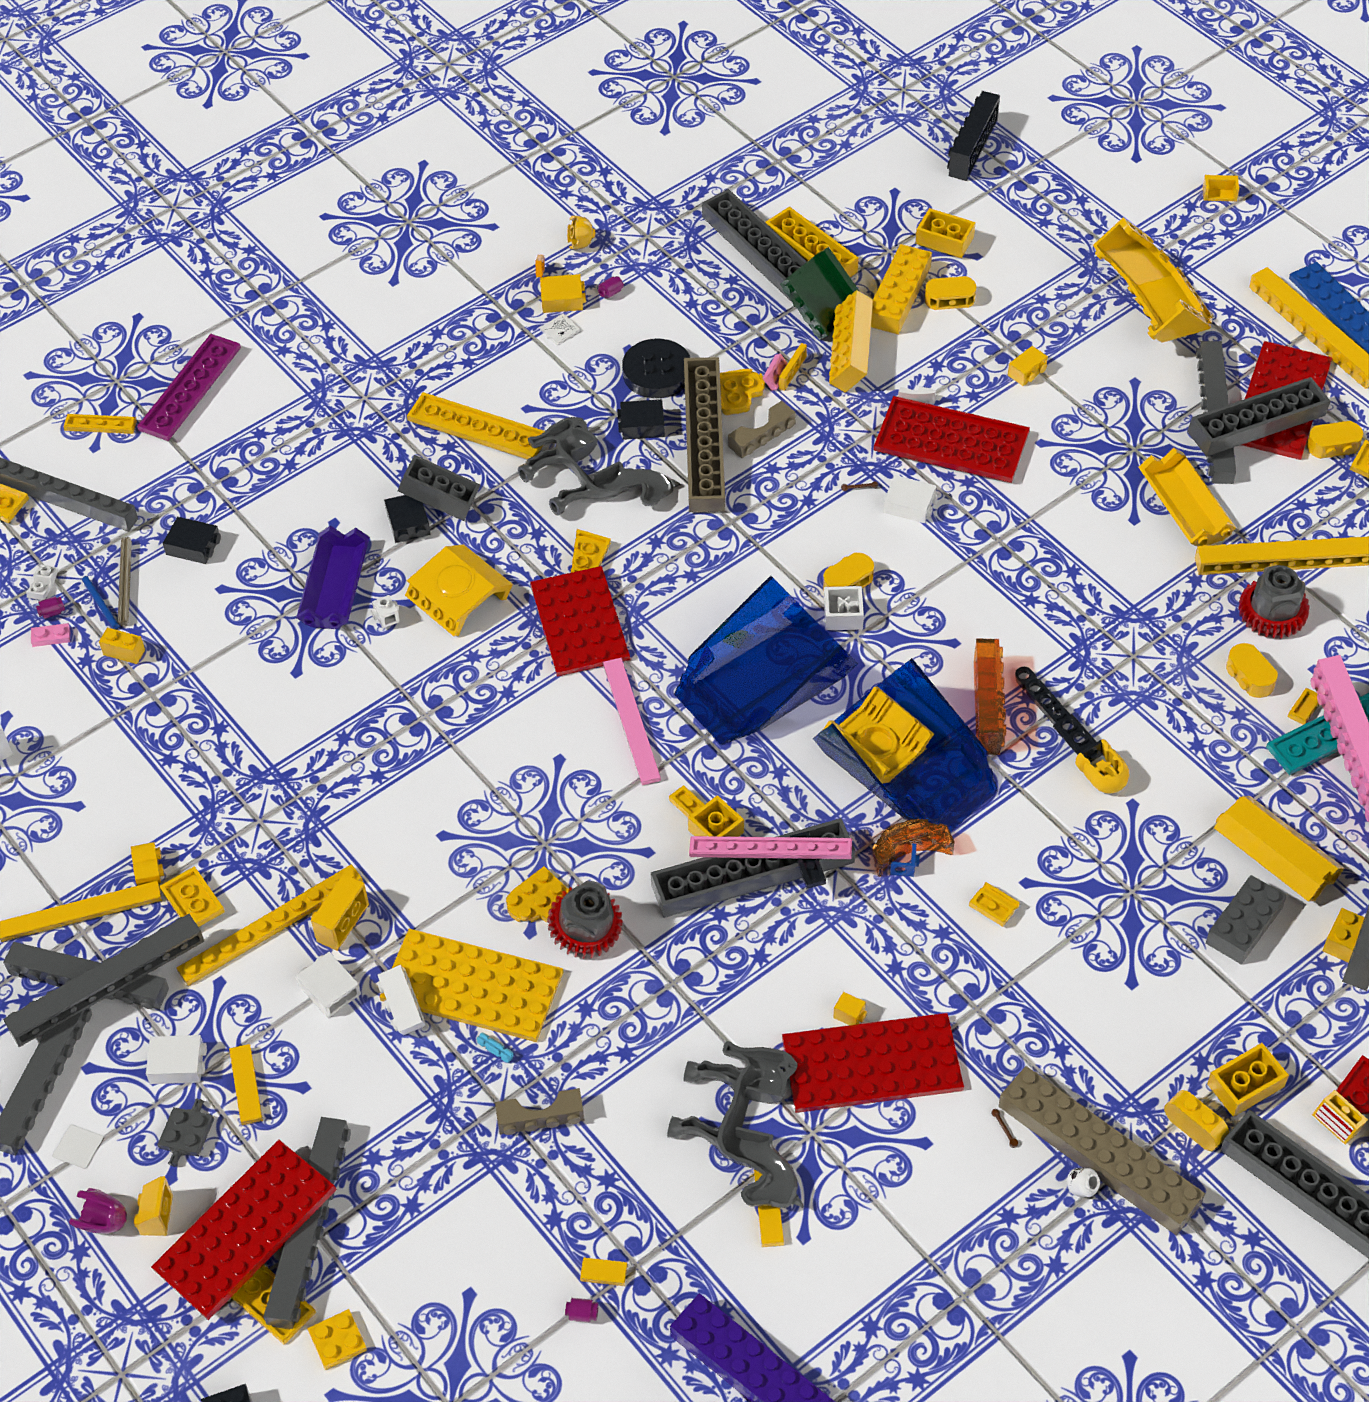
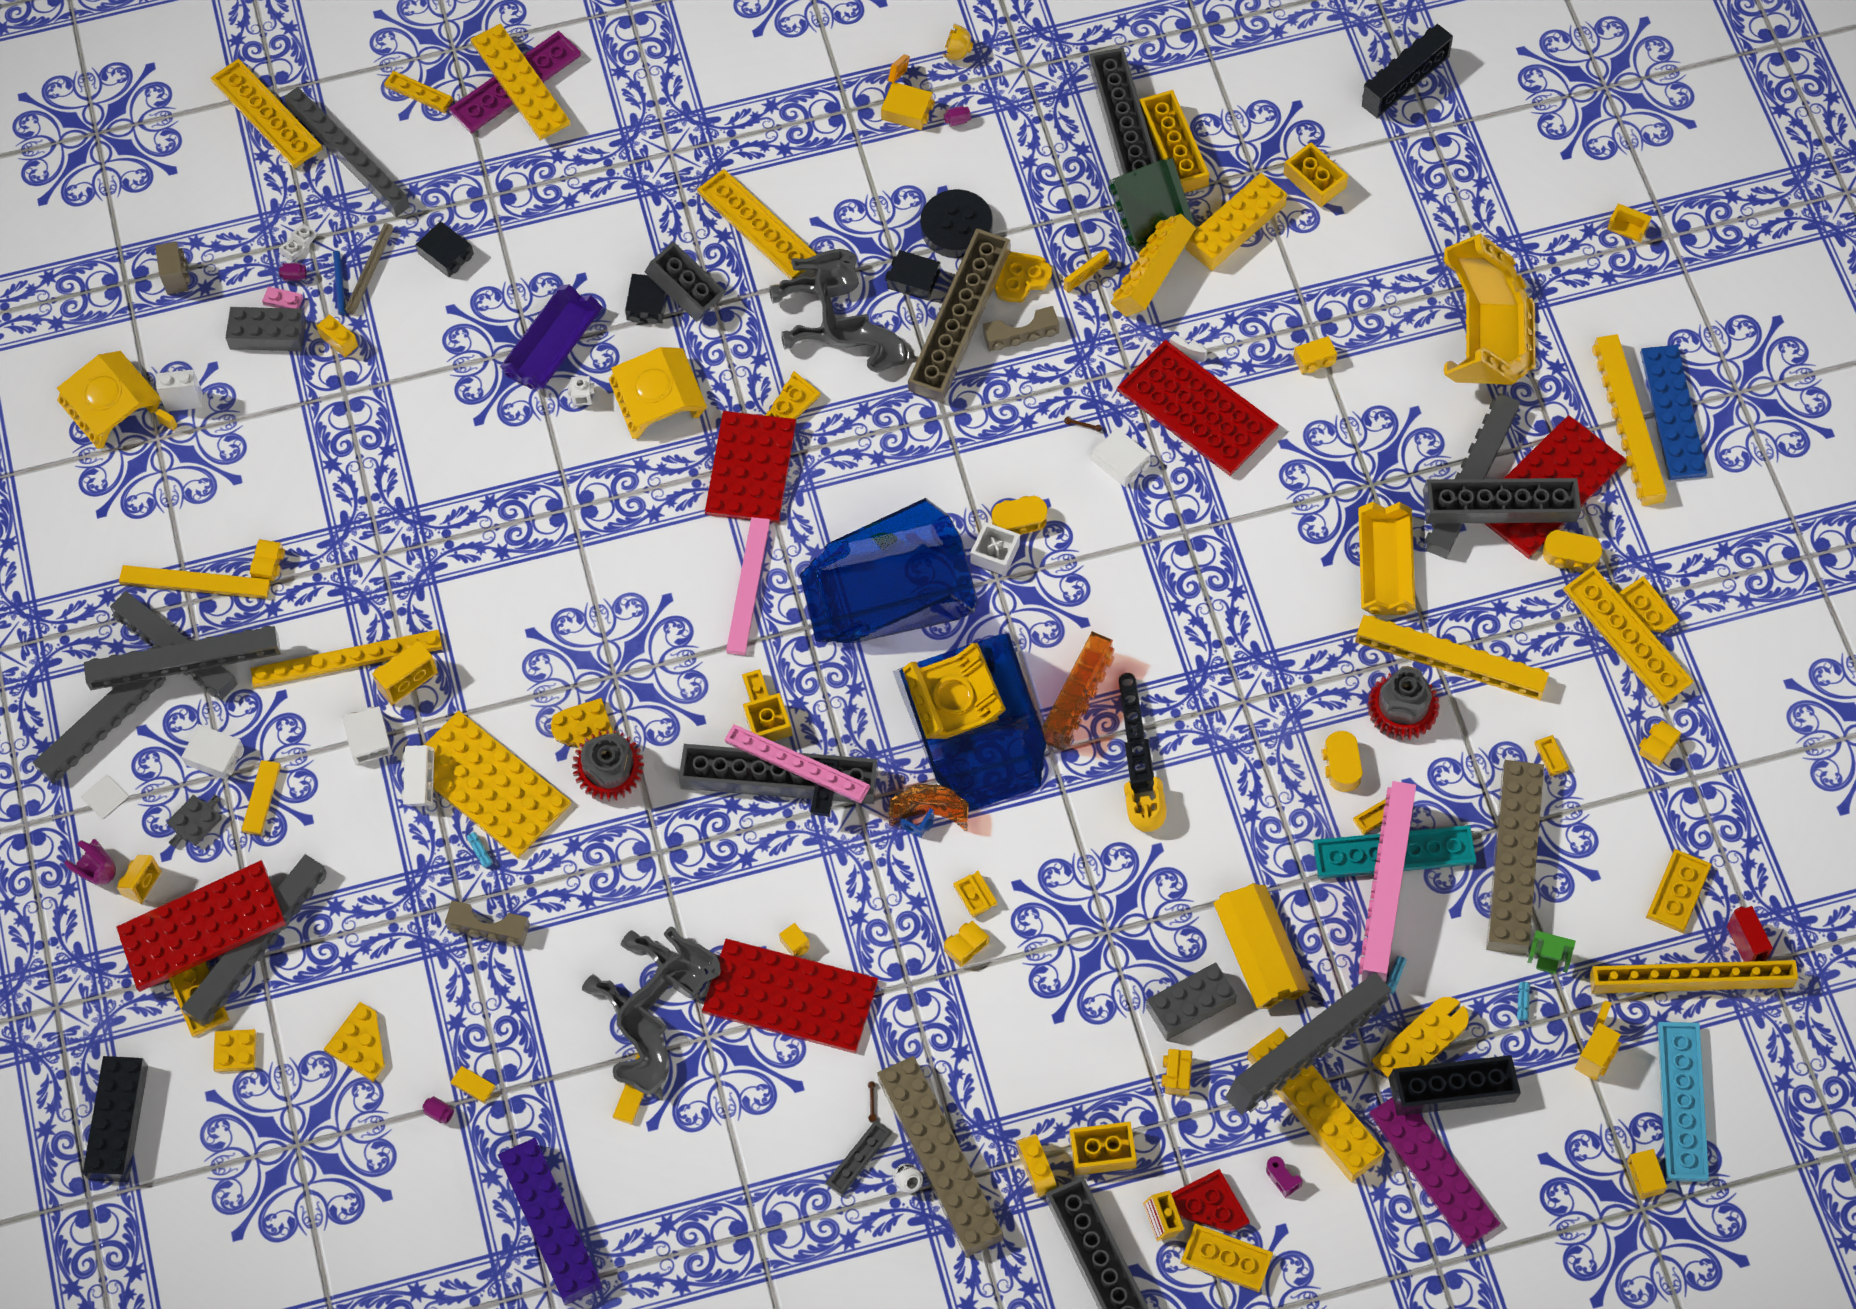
camera: 25 degrees right, 10 degrees up
yellow plate [159,866,225,927] -> none
white piece [540,314,580,345] -> none
bright pink plate [763,353,788,391] -> none
yellow brick [925,276,977,310] -> none
none -> dark grey brick [225,307,306,351]
none -> yellow plate [324,1002,385,1082]
none -> yellow plate [470,23,571,141]
none -> dark grey tile [825,1120,892,1197]
none -> yellow brick [944,921,989,967]
none -> yellow brick [1161,1049,1193,1096]

